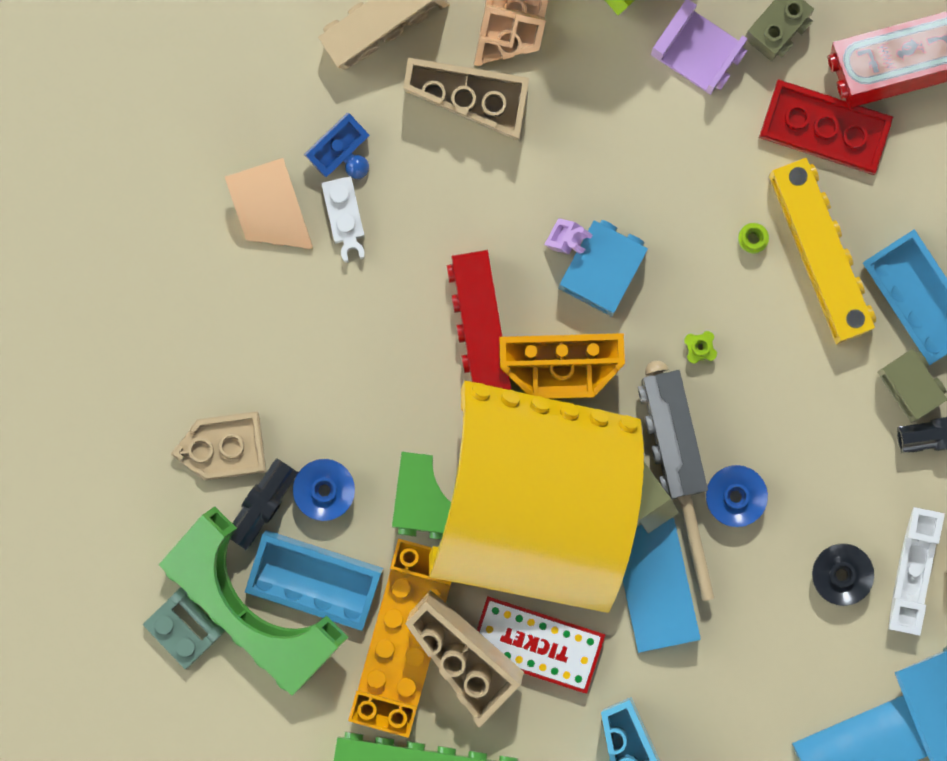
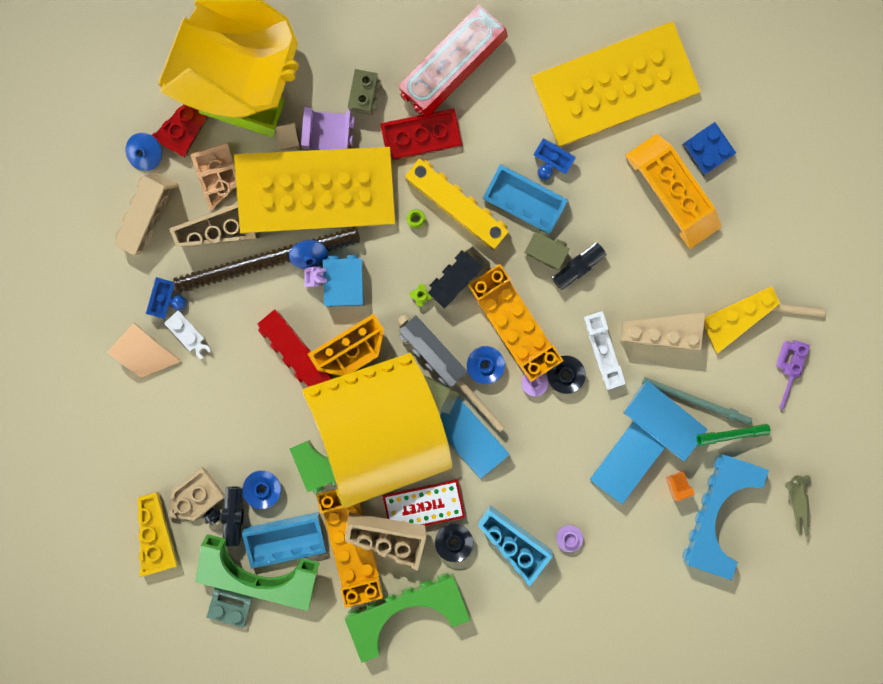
camera: 30 degrees left, 5 degrees up
none -> yellow wing [137,492,178,577]
none -> dark brown piece [173,227,360,294]
none -> black plate [203,507,221,525]
none -> yellow plate [234,147,395,233]
none -> tan panel [276,123,302,150]
none -> blue dish [289,240,328,269]
none -> black wedge [428,246,489,309]
none -> black dish [435,523,473,562]
none -> light orange slope [468,264,563,382]
none -> lavender piece [521,374,548,396]

